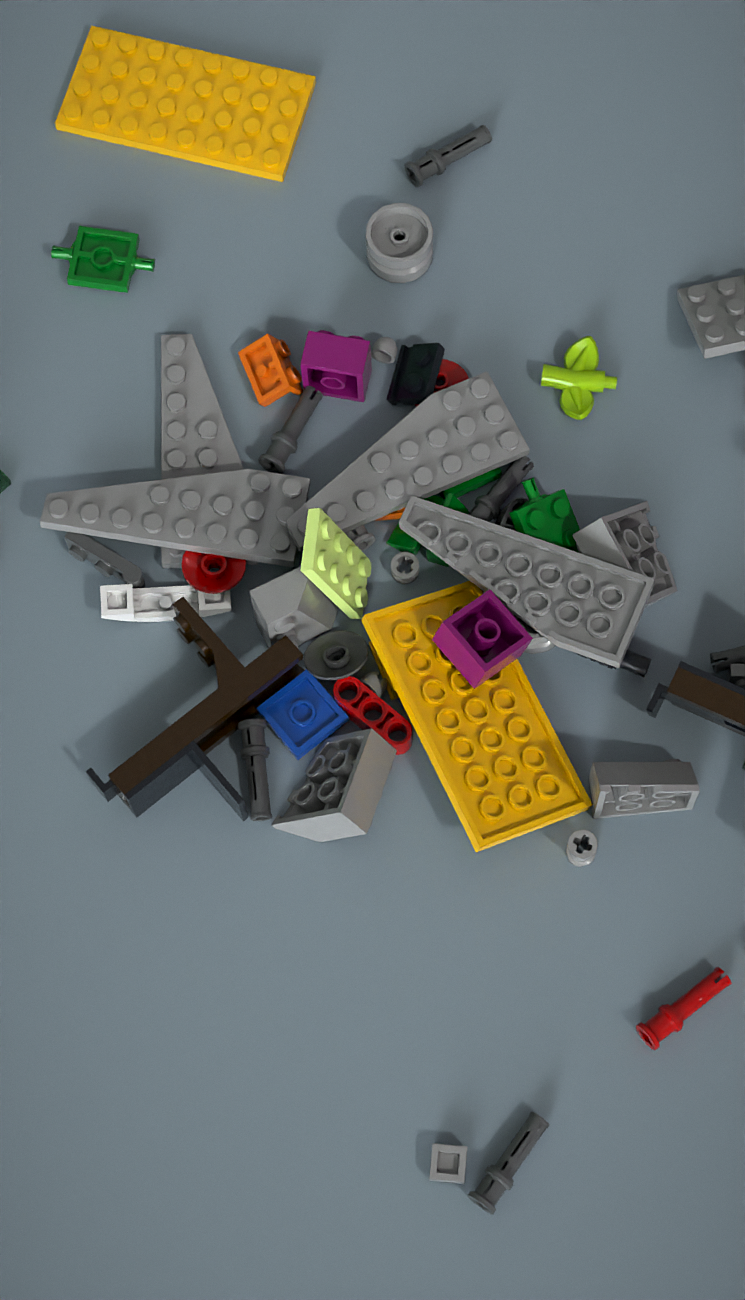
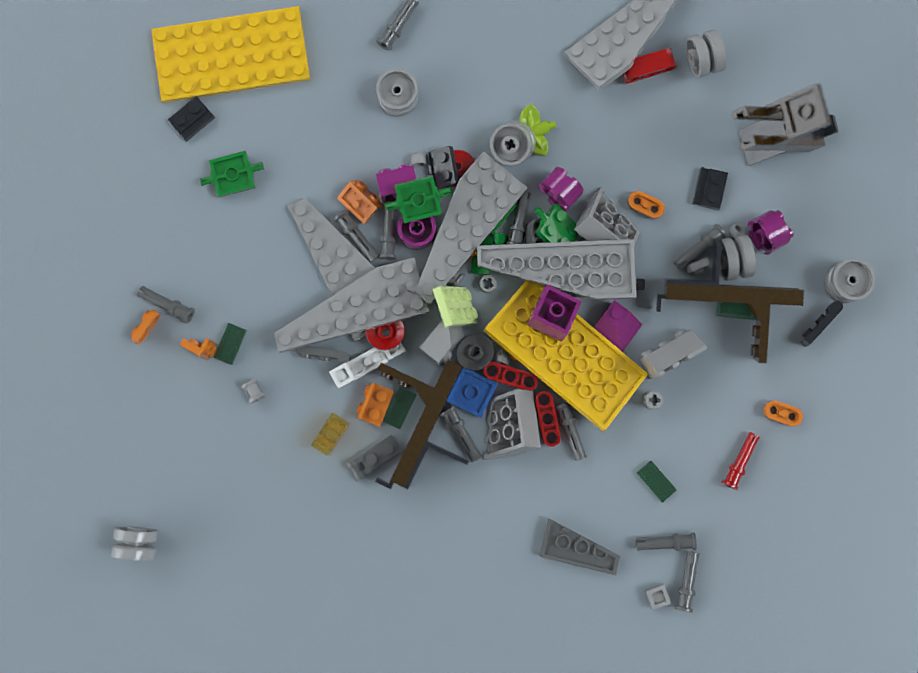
camera: 25 degrees left, 15 degrees up
none -> black plate [168,96,215,142]
none -> clear yellow brick [311,412,351,456]
none -> dark grey pin [333,209,379,263]
none -> dark grey plate [346,435,401,481]
none -> orange bracket [356,382,394,427]
none -> clear green tile [383,387,417,430]
none -> green plate [385,175,451,223]
none -> magenta brick [397,216,437,250]
none -> light grey wheel [490,121,536,166]
none -> red beam [534,391,561,447]
none -> magenta brick [538,166,584,212]
none -> dark grey wing [539,518,620,575]
none -> dark grey pin [555,402,587,461]
none -> magenta slope [593,300,643,352]
none -> orange plate [627,191,665,219]
none -> clear green tile [636,460,677,503]
none -> dark grey pin [636,532,697,551]

